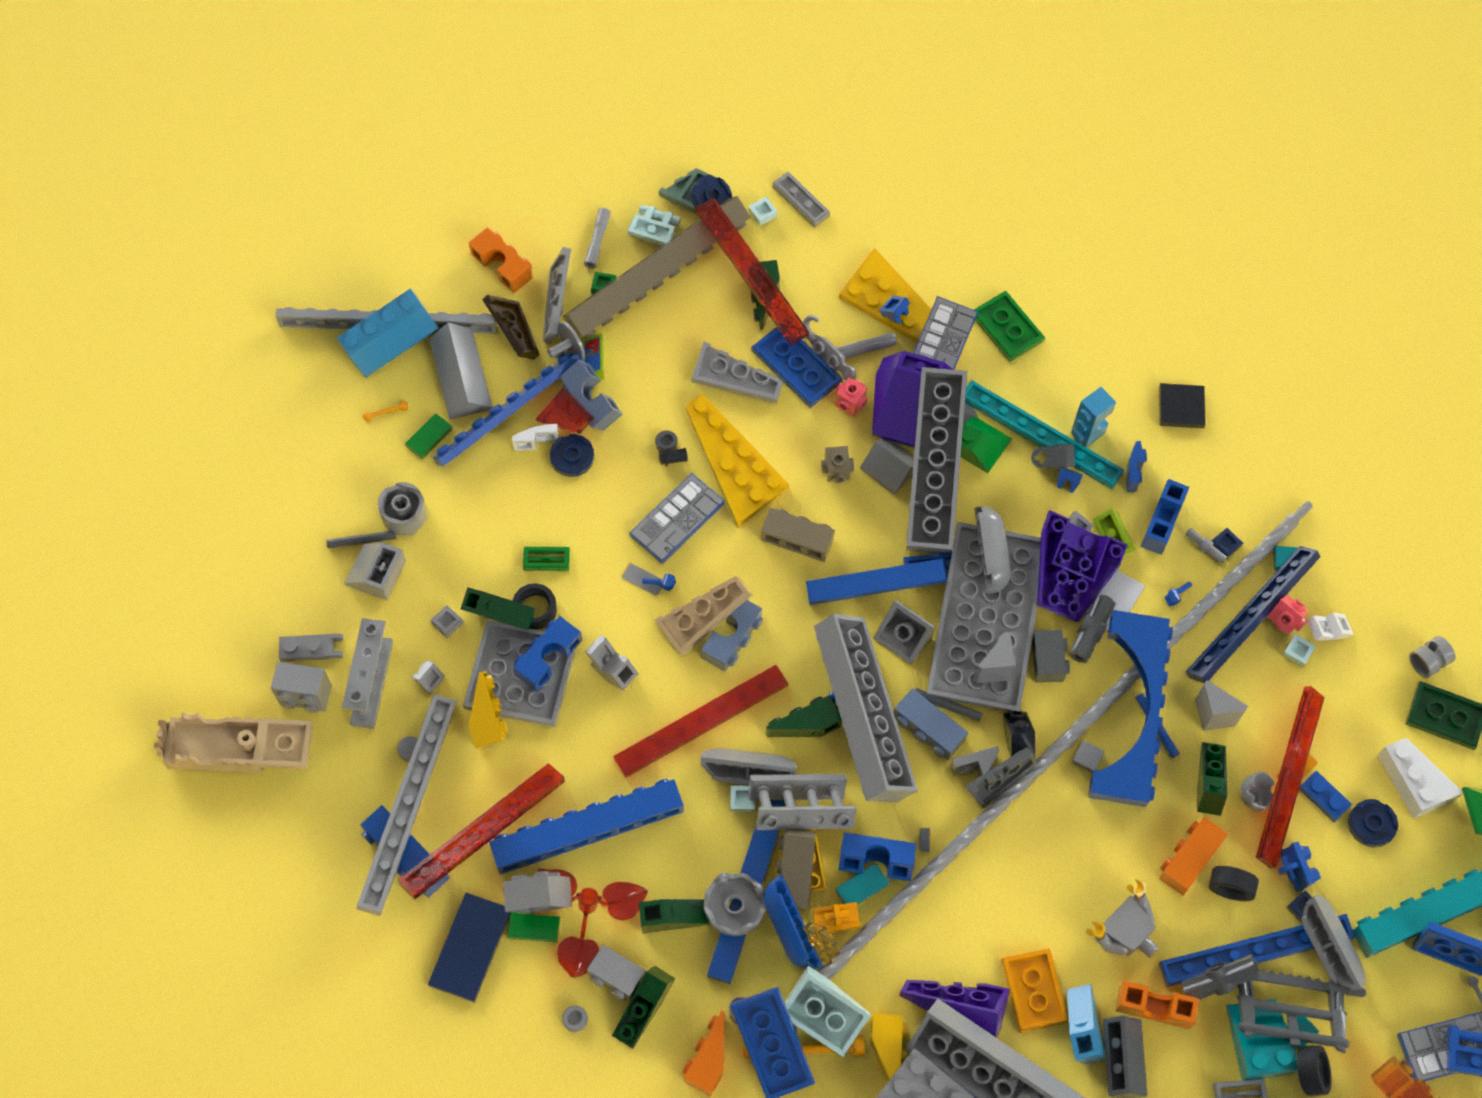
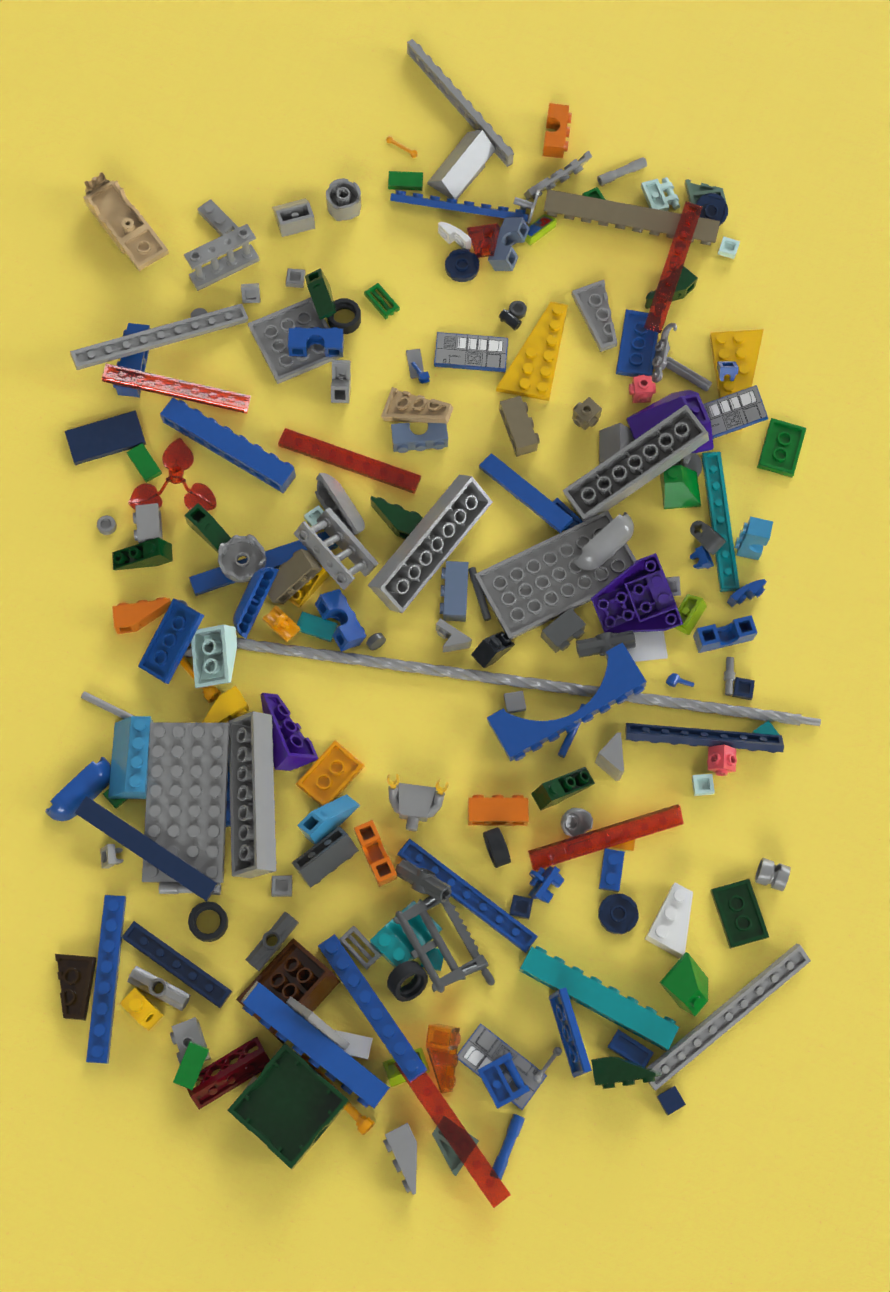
camera: 50 degrees right, 5 degrees up
light grey brick [270,662,332,713] -> none
dark grey bar [326,531,396,549] -> none
dark azure slope [337,288,439,377] -> none
yellow slope [468,671,508,749] -> none
dark brown wing [482,294,540,360] -> none
light grey brick [503,871,572,913] -> none
light grey tile [772,171,830,228] -> none
clear yellow plate [803,921,840,965] -> none
light grey slope [873,600,935,664] -> none
dark grey wing [965,748,1038,808] -> none
light grey slope [973,631,1015,684] -> none
black tile [1159,383,1206,429] -> none
light grey brick [1302,895,1365,990] -> none
white slope [1307,613,1354,641] -> none

